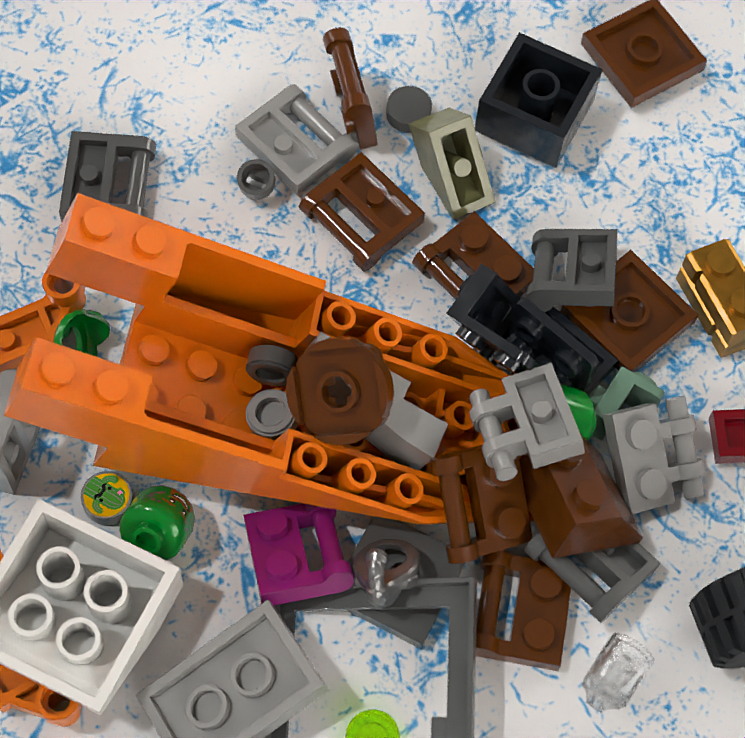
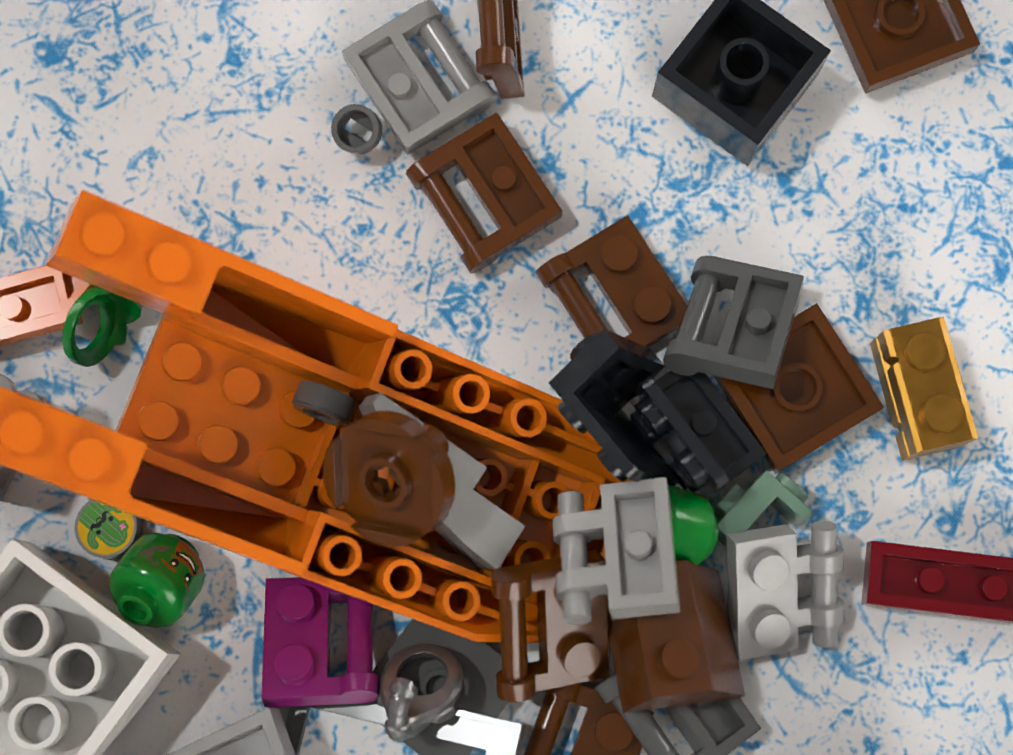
camera: 15 degrees right, 15 degrees up
dark grey plate [59,131,156,222] -> none
light grey tile [246,389,298,441] -> none
dark grey tile [386,86,432,133] -> none
olive slope [408,107,495,219] -> none

